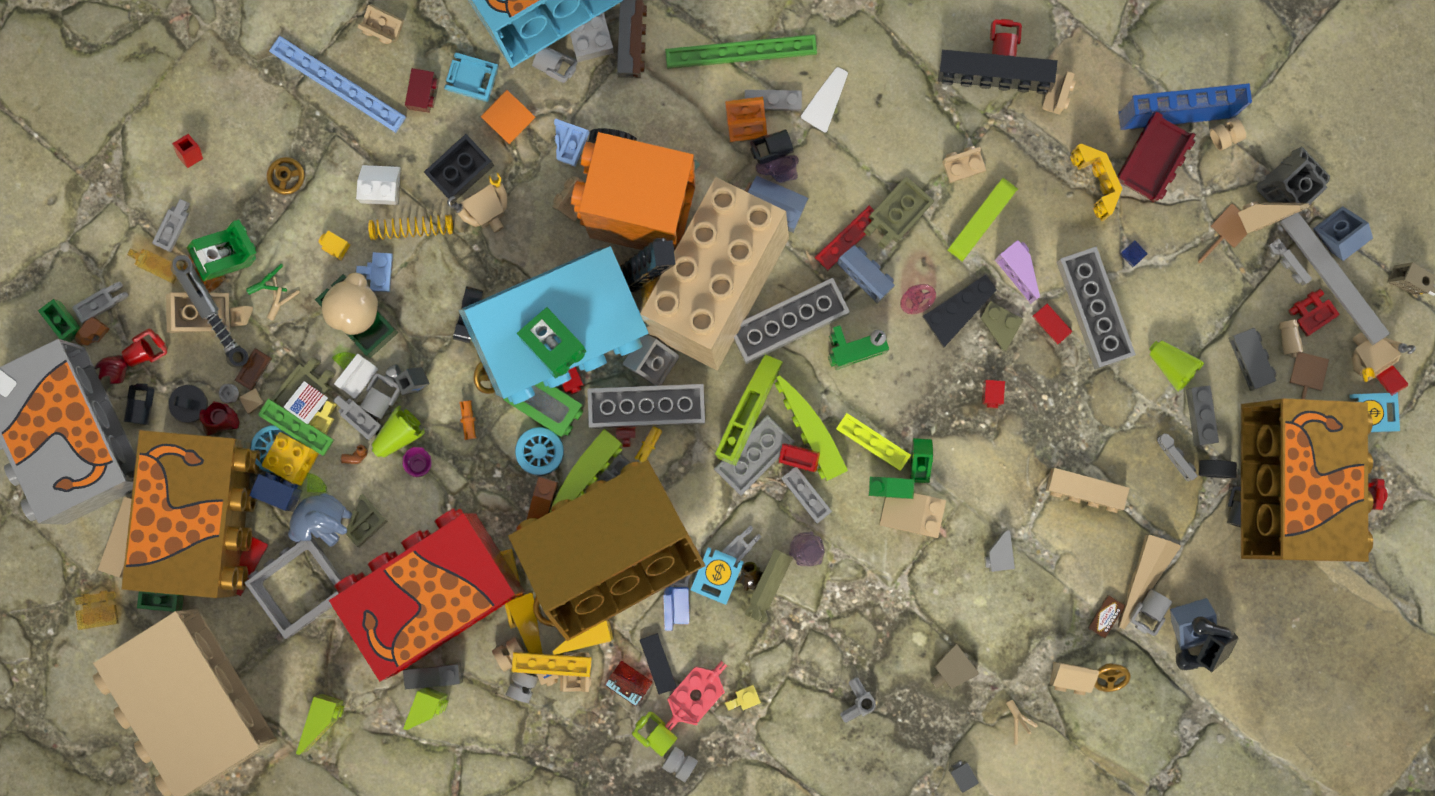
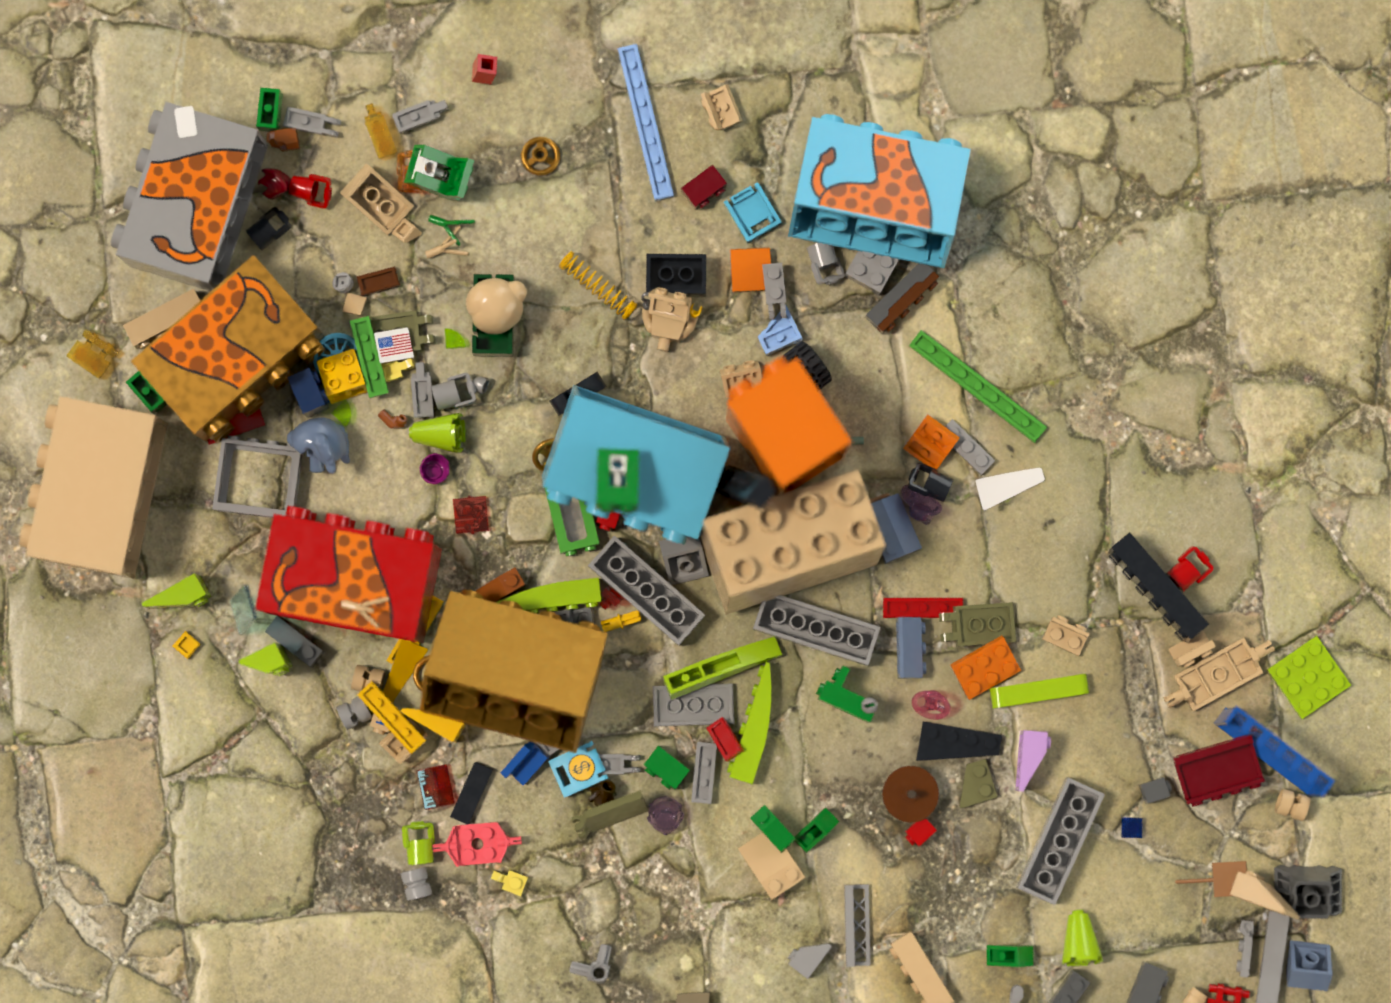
camera: 45 degrees right, 0 degrees up
black tile [168,385,208,423] -> none
piece [170,255,248,368] -> none
dark red hair [199,401,240,436] -> none
yellow window [318,231,351,261] -> none
white panel [334,354,378,399] -> none
olive wing [346,494,388,548] -> none
white slope [356,165,401,205] -> none
light blue hinge [356,252,393,292] -> none
dark grey brick [394,367,430,395] -> none
orange pin [459,400,476,440] -> none
medium azure wheel [515,427,564,476] -> none
neon yellow plate [836,413,911,471] -> none
red tile [1032,303,1072,345] -> none
yellow slope [1070,144,1122,222] -> none
none -> yellow tile [173,631,201,659]
none -> clear light blue piece [230,585,257,635]
none -> tan plant [341,597,389,628]
none -> clear red piece [453,495,489,534]
none -> green brick [644,746,690,790]
none -> tan bracket [648,287,692,322]
none -> light grey hinge [762,263,786,320]
none -> light grey fence [844,884,870,967]
none -> reddish brown piece [882,766,939,822]
none -> orange plate [950,635,1021,700]
none -> green slope [987,945,1033,967]
none -> dark grey brick [1139,777,1172,804]
none -> tan plate [1163,638,1275,711]
none -> lime plate [1267,636,1351,719]

